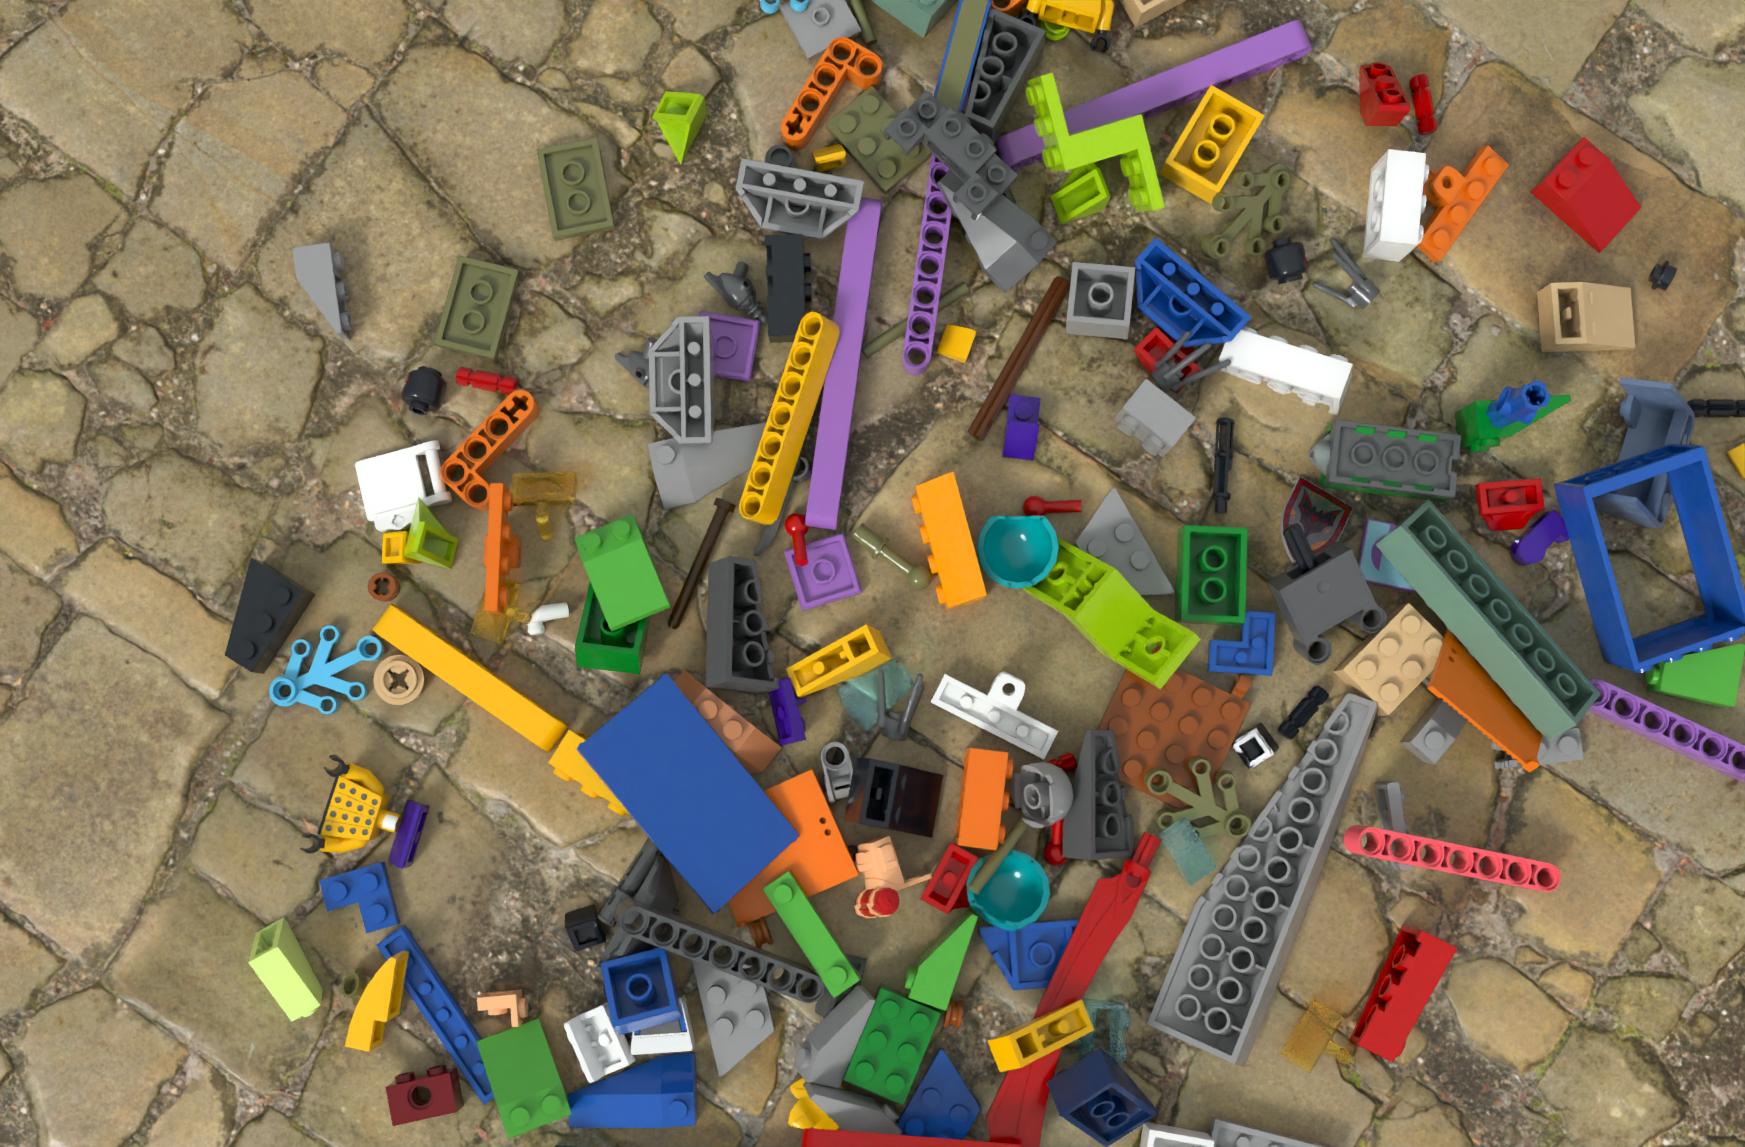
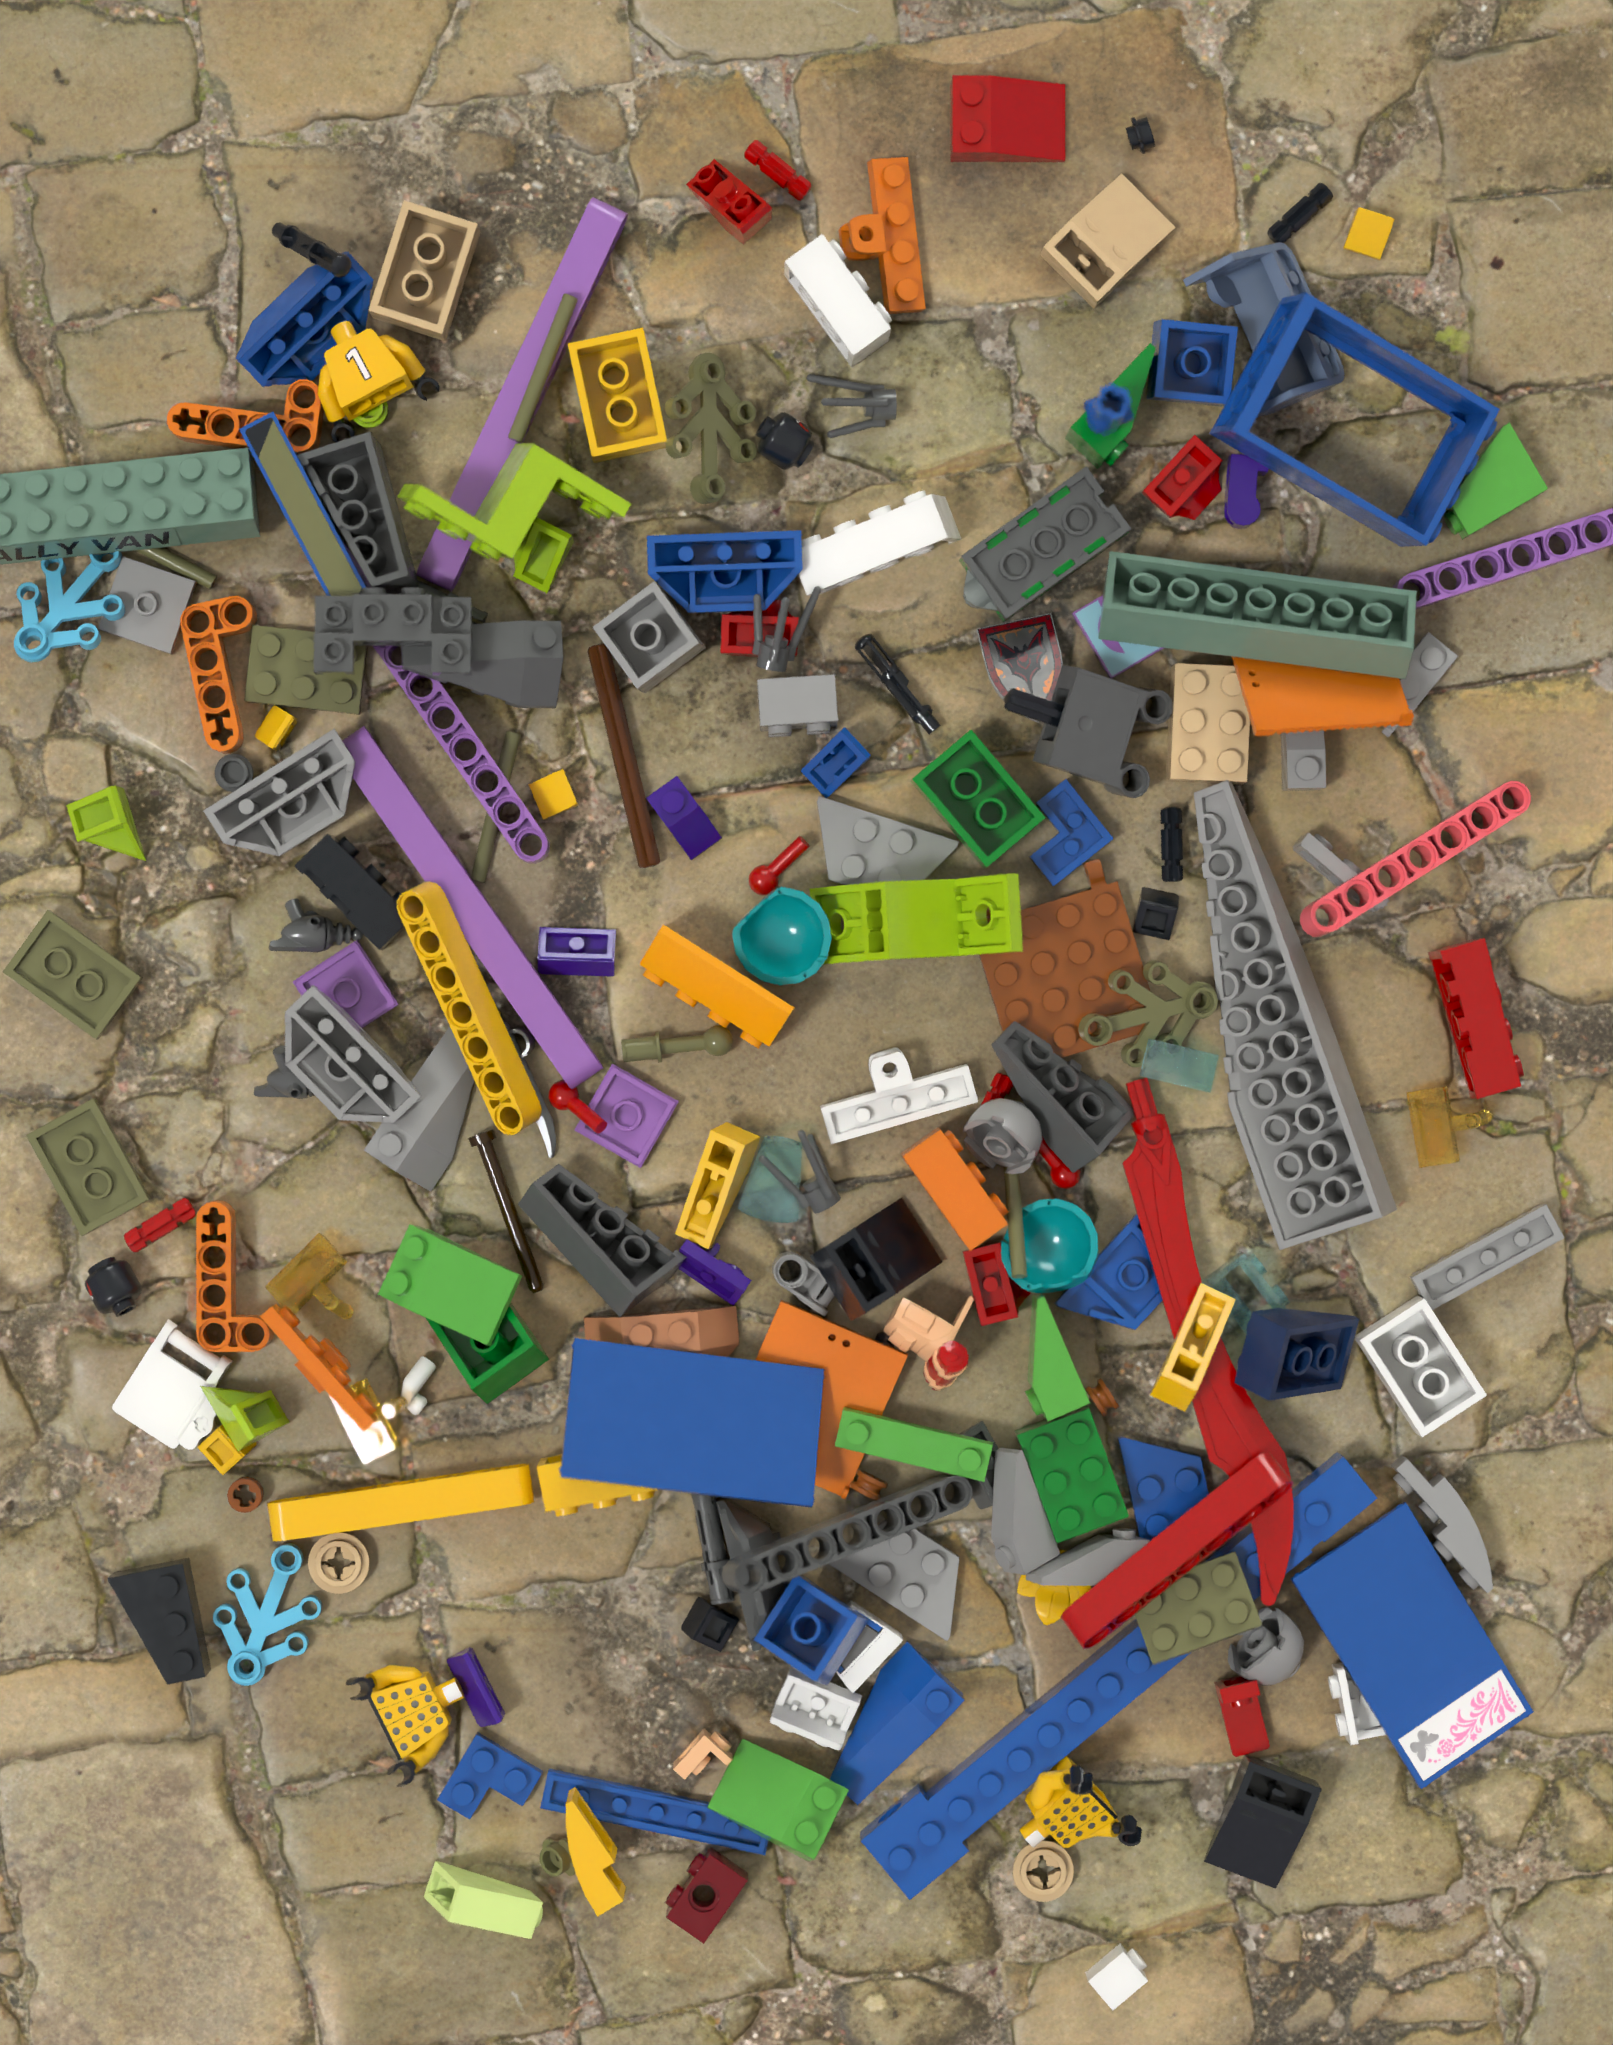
camera: 40 degrees left, 5 degrees up
none -> olive bar [508,293,578,443]
none -> dark purple slope [537,927,616,977]
none -> blue slope [801,727,871,798]
none -> blue brick [1146,319,1238,406]

